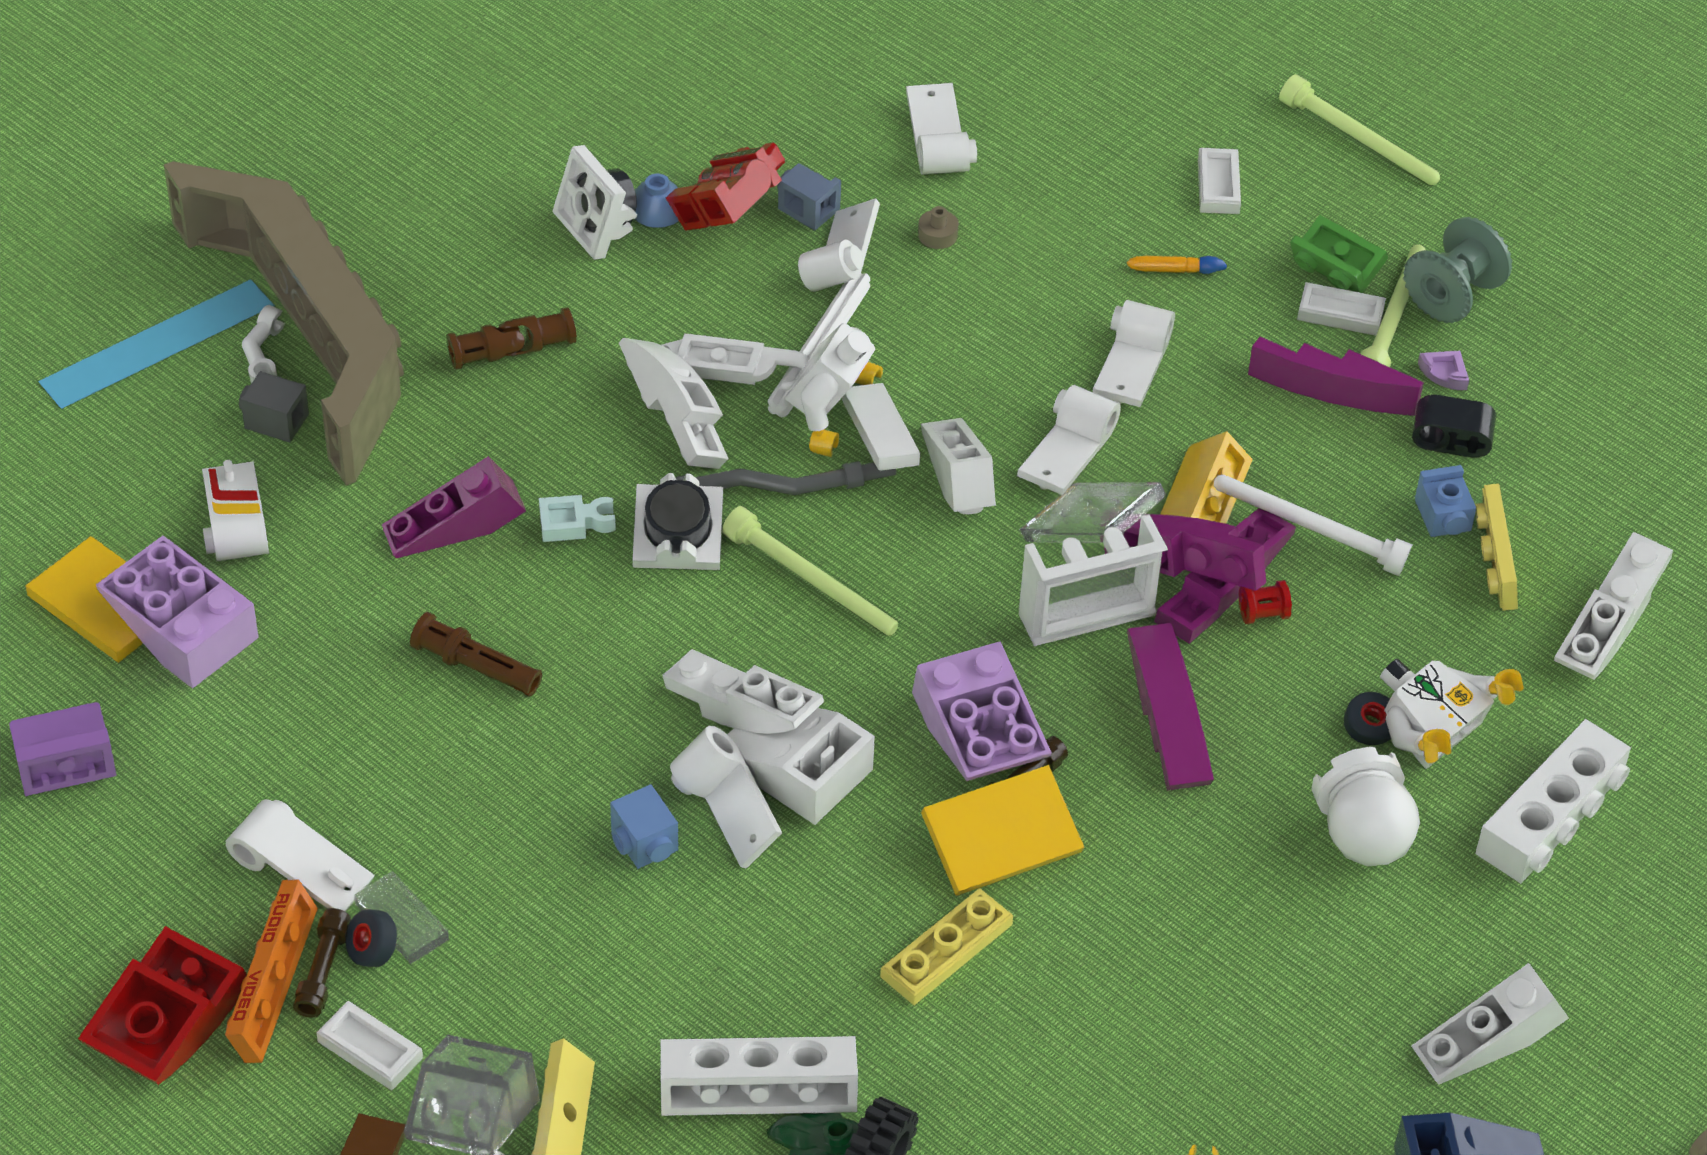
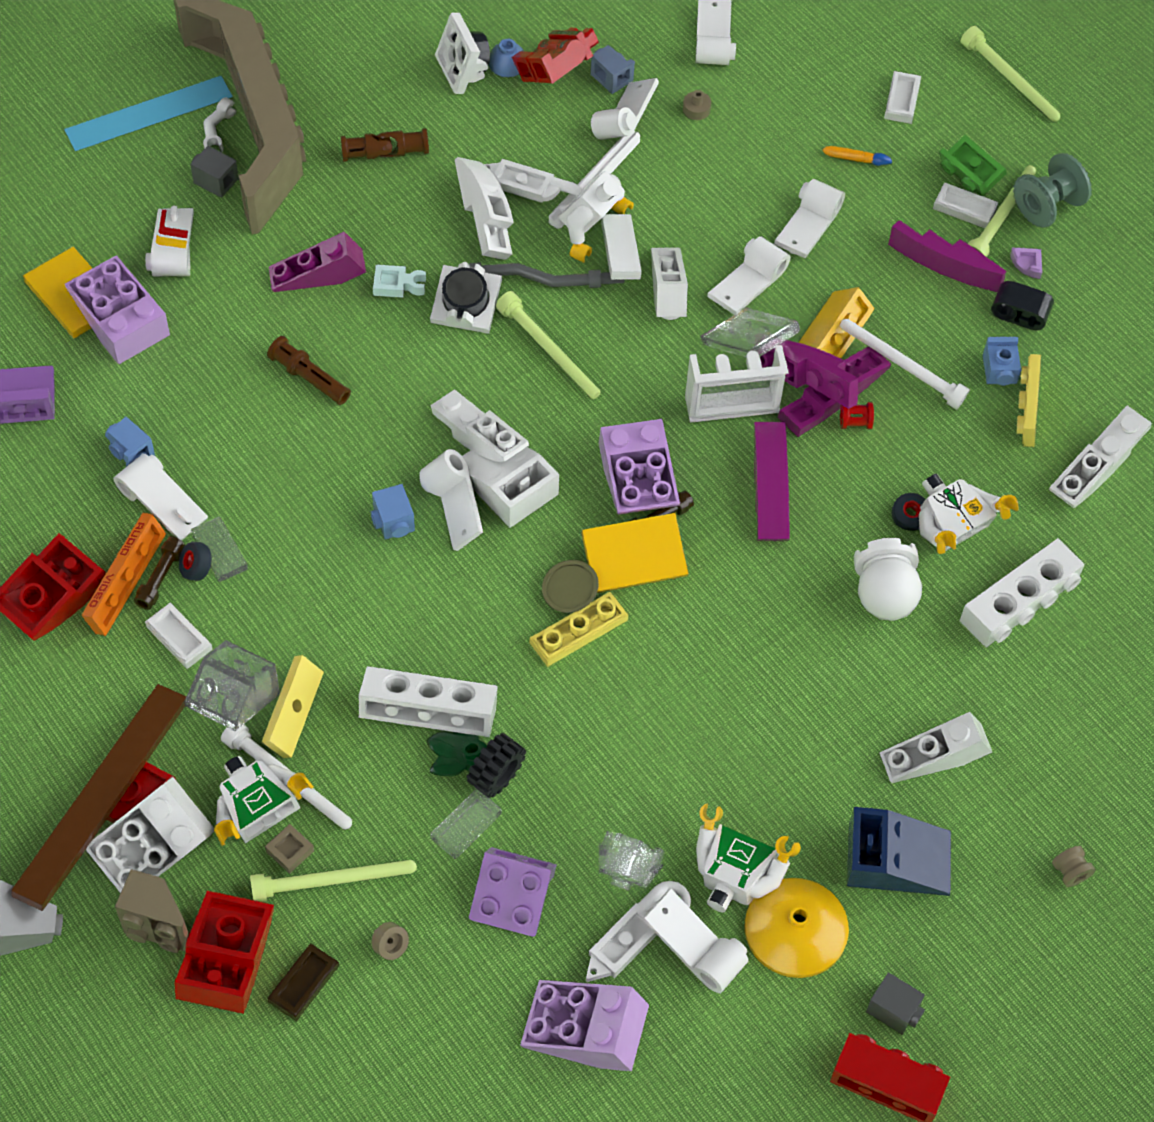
camera: 10 degrees right, 10 degrees up
none -> medium blue brick [105,417,155,466]
none -> olive piece [542,560,598,613]

